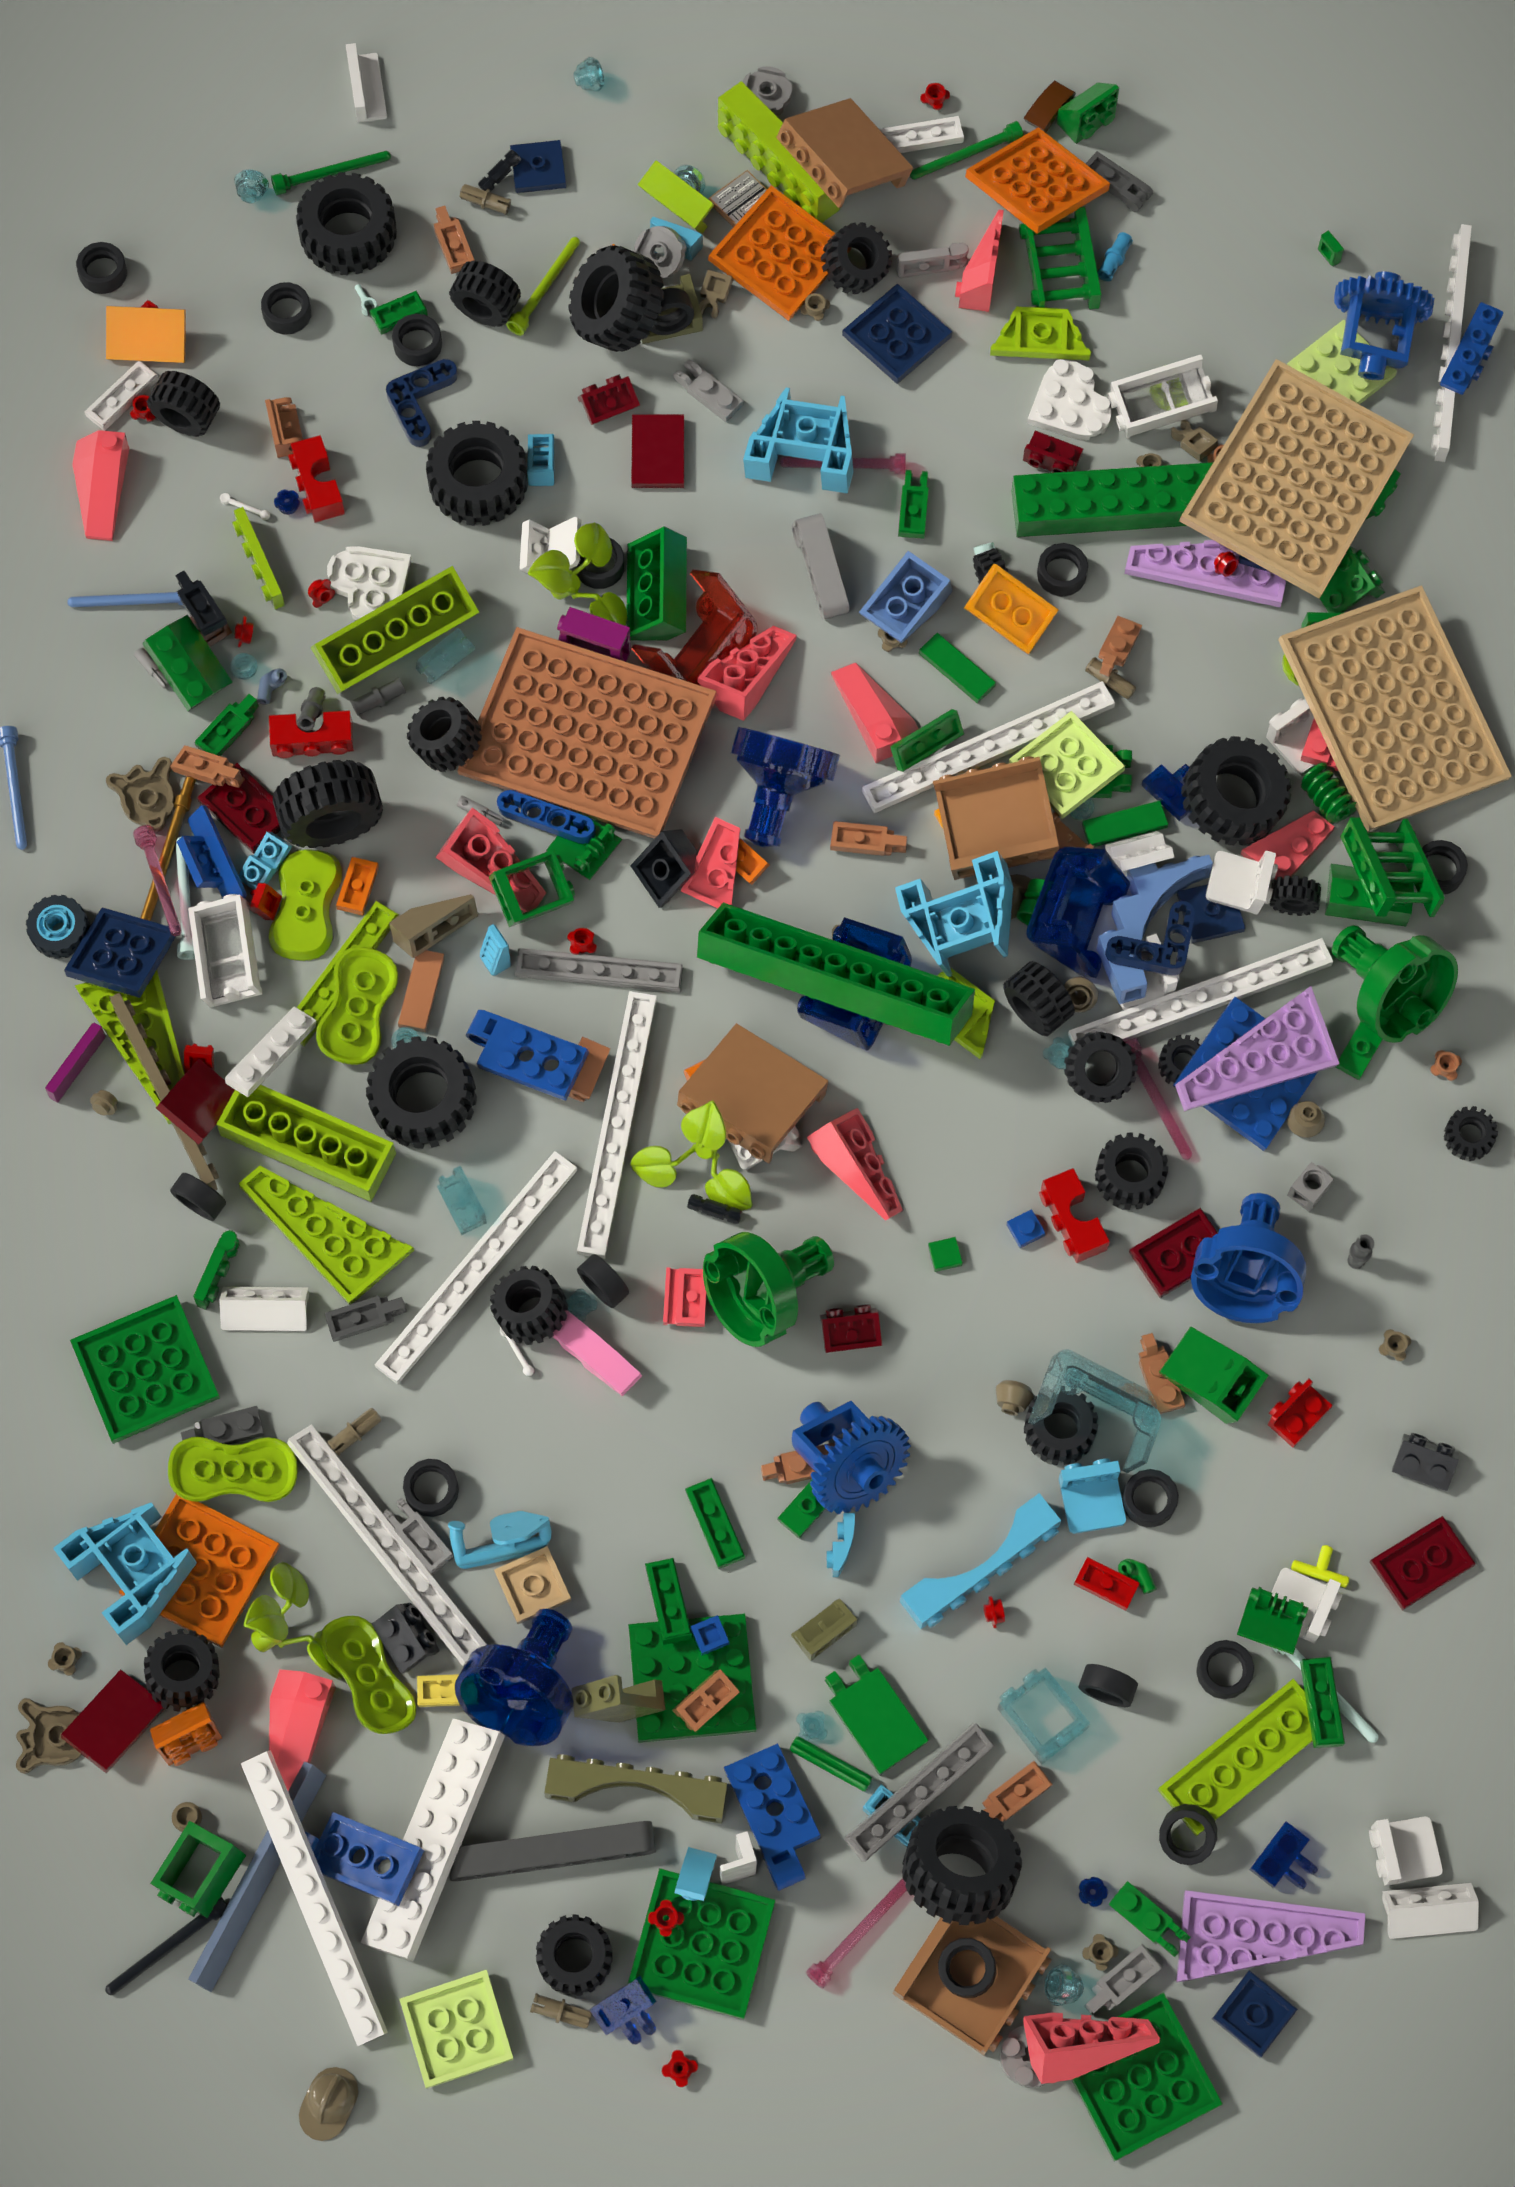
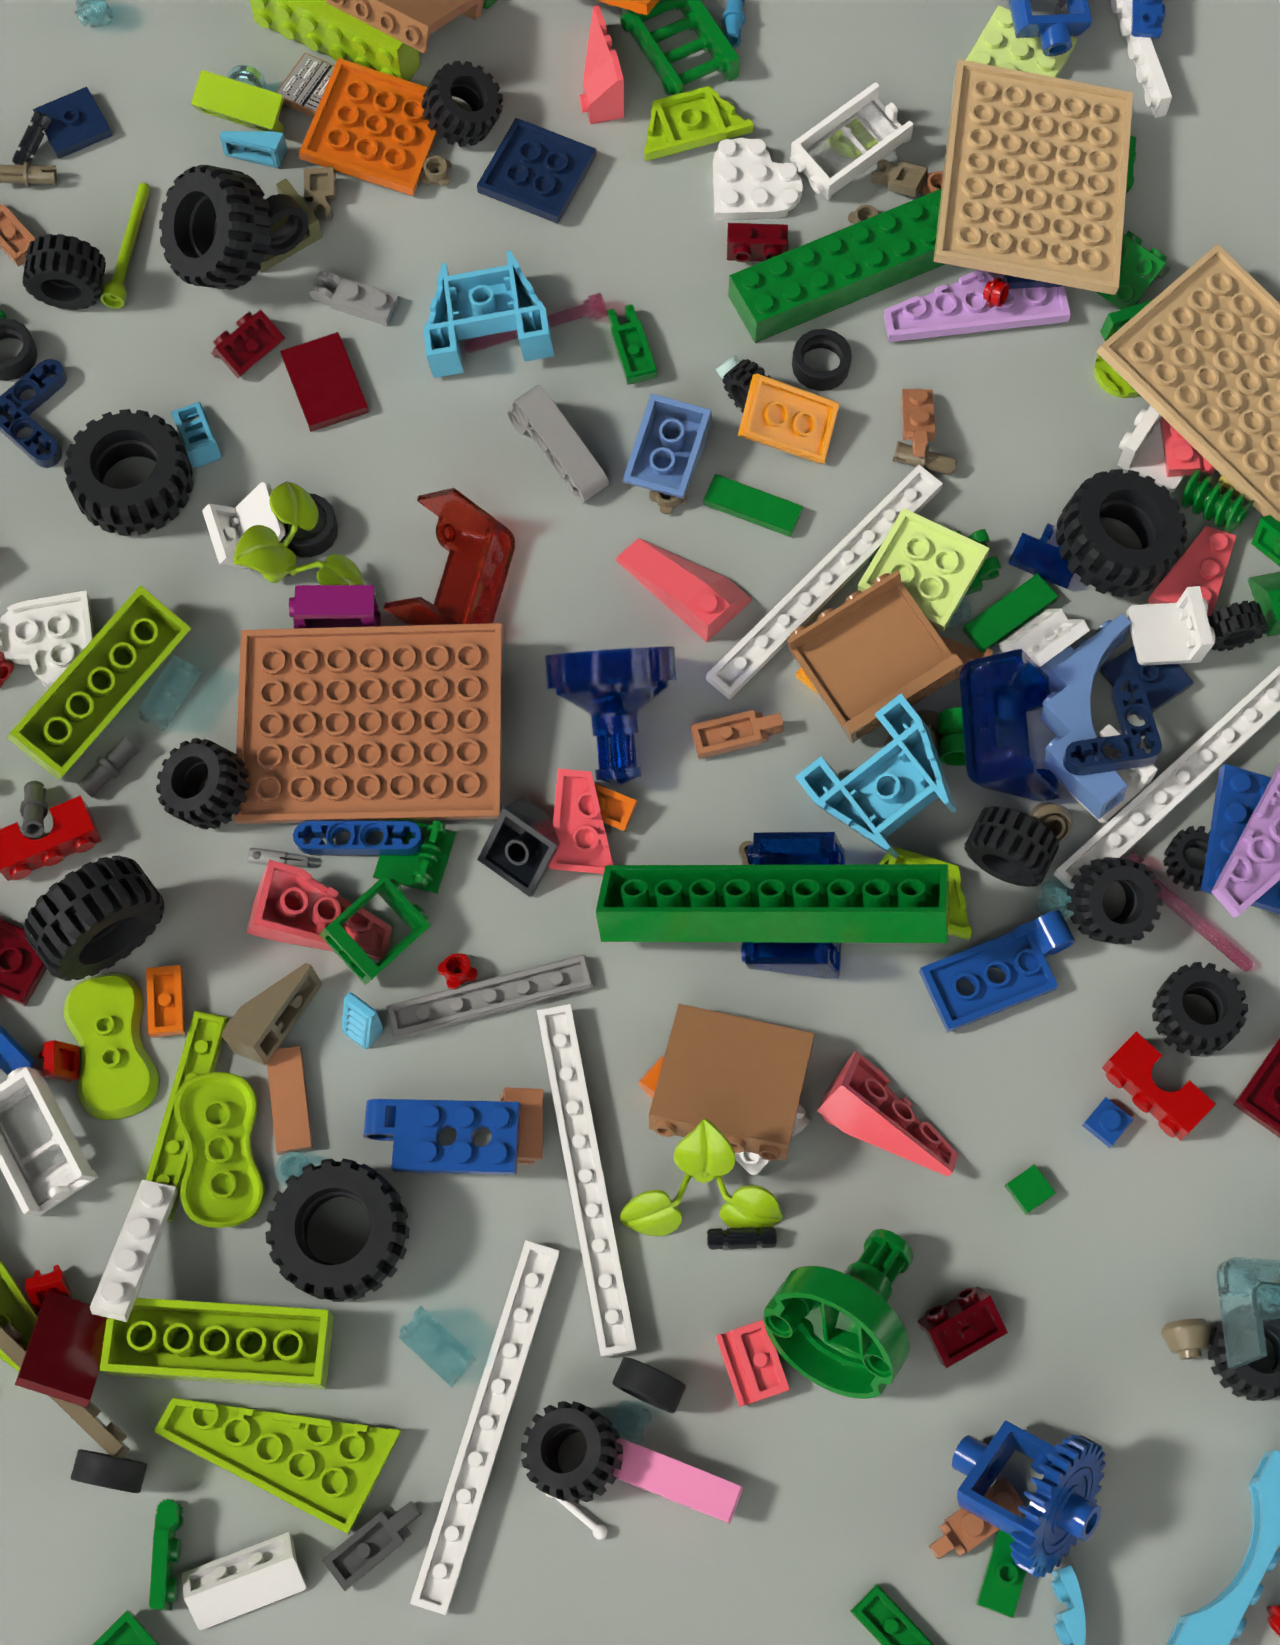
camera: 20 degrees left, 0 degrees up
medium azure slope [238,832,293,890] -> none
green slope [626,526,687,641] -> none
light grey plate [634,226,687,278] -> none
coral wedge [698,626,797,721] -> none
green tile [890,709,964,772] -> none
light grey hinge [897,242,969,278] -> none
none -> blue hinge [919,910,1076,1033]

